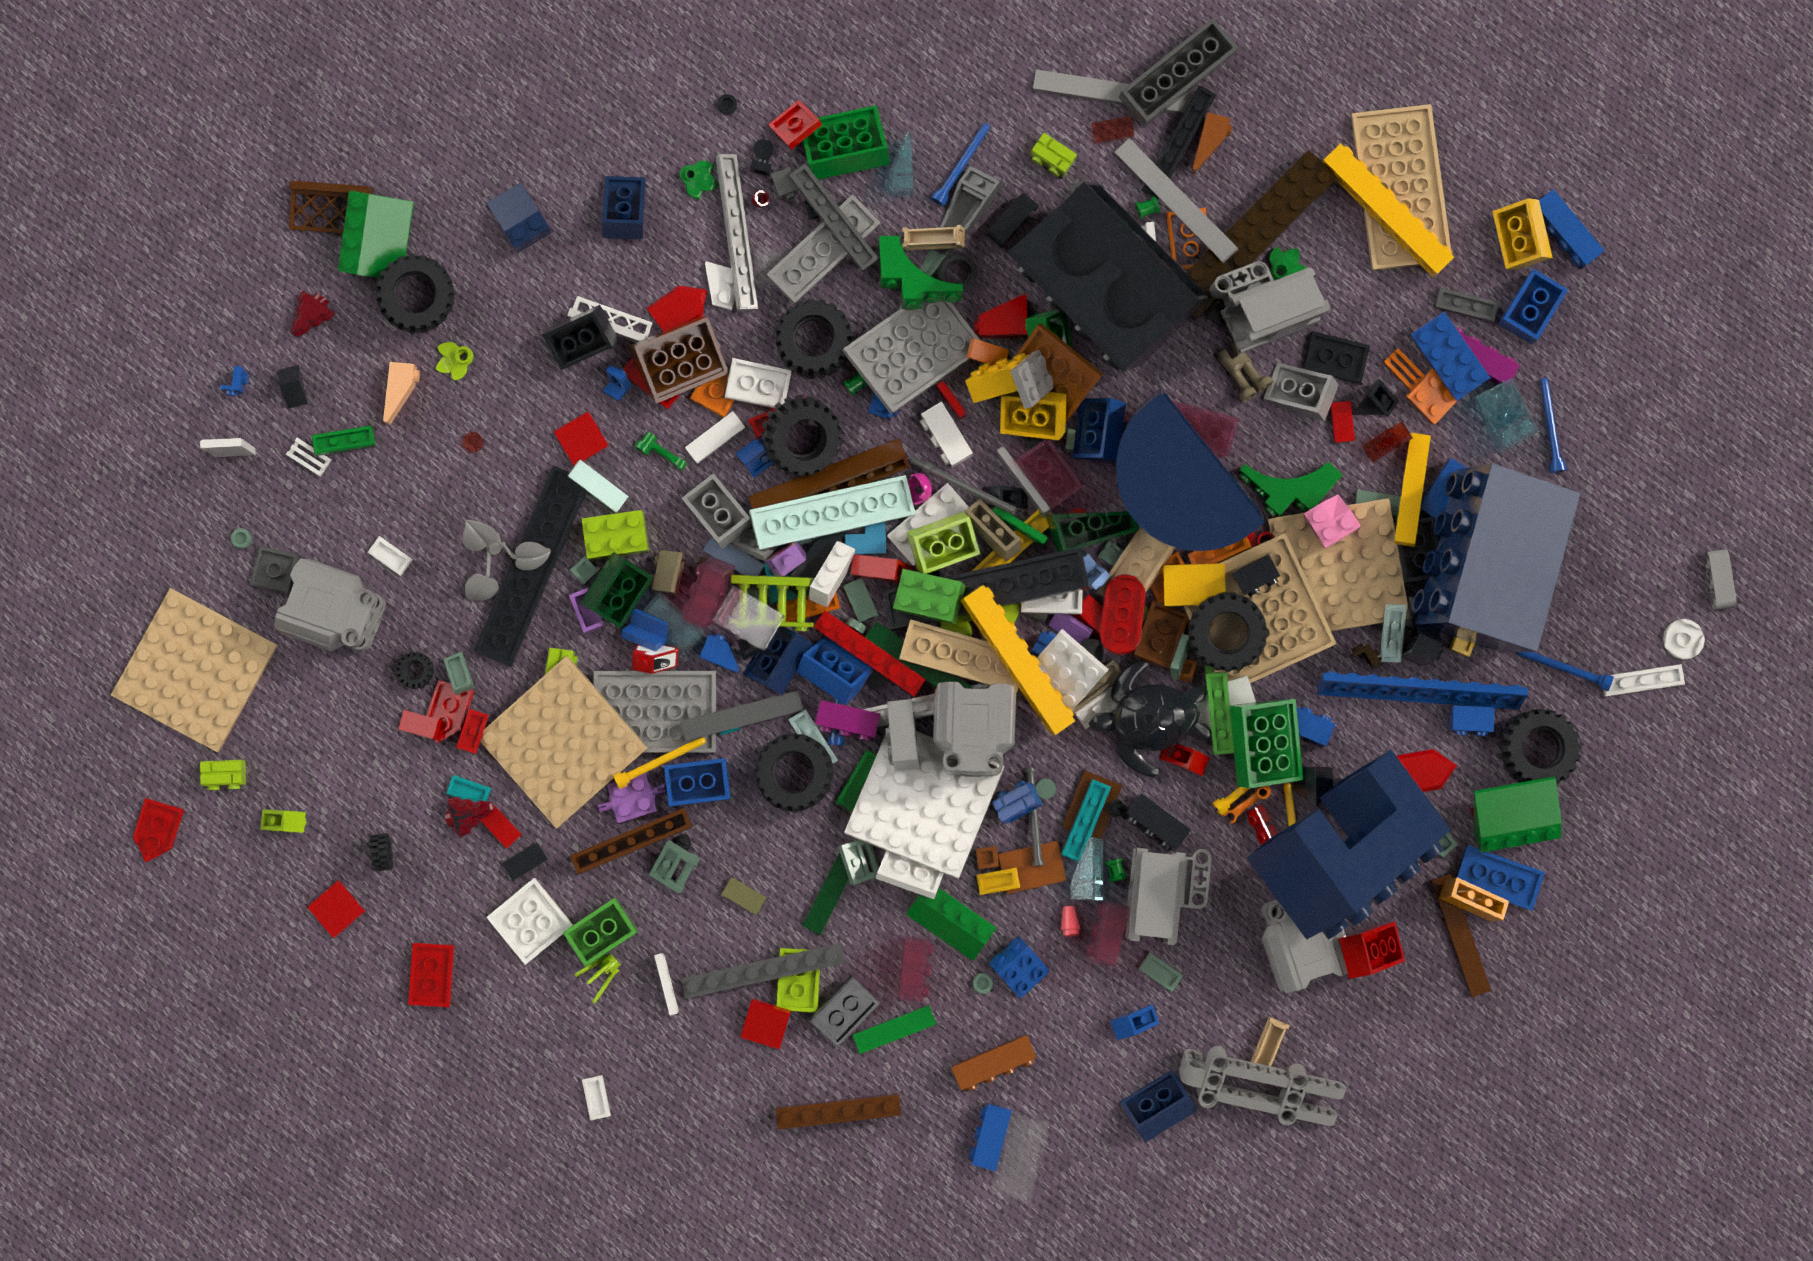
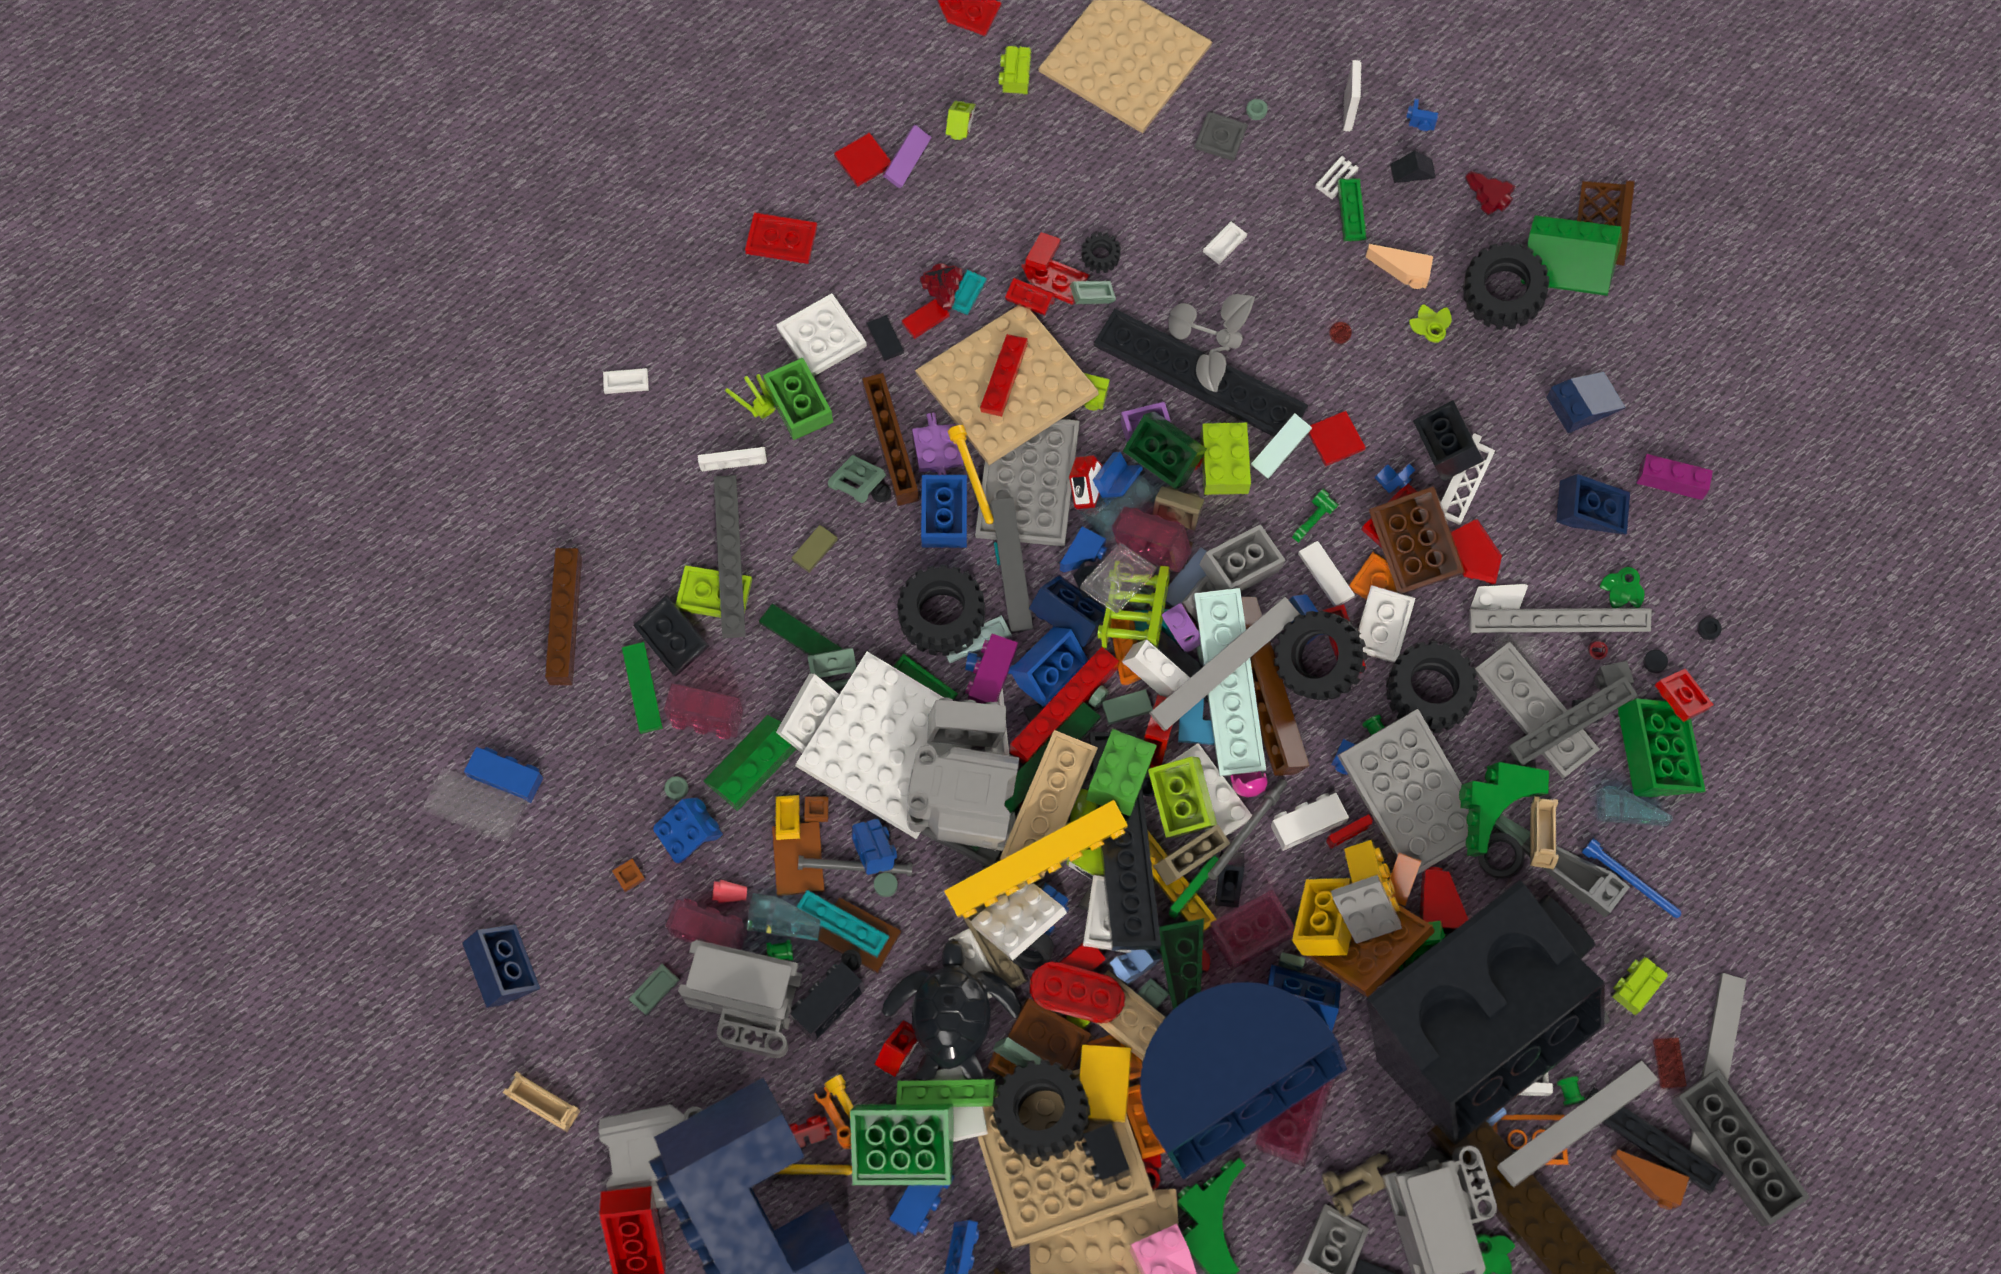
camera: 100 degrees right, 15 degrees down
light grey piece [275,558,386,652] -> none
black tyre [369,833,393,872] -> none
sand green tile [570,556,599,585] -> none
red tile [740,999,791,1050] -> none
black plate [750,159,772,176] -> none
dark orange brick [951,1034,1037,1092] -> none
light grey tile [997,447,1051,518] -> none
medium lavender tile [1048,614,1093,644] -> none
blue slope [1110,1004,1160,1040] -> none
light grey beam [1179,1046,1347,1126] -> none
black slope [1292,767,1333,807] -> none
none -> dark orange plate [612,858,645,892]
none -> medium lavender tile [883,125,931,188]
none -> red plate [980,334,1028,417]
none -> light grey tile [1149,597,1300,731]
none -> magenta brick [1636,454,1713,500]

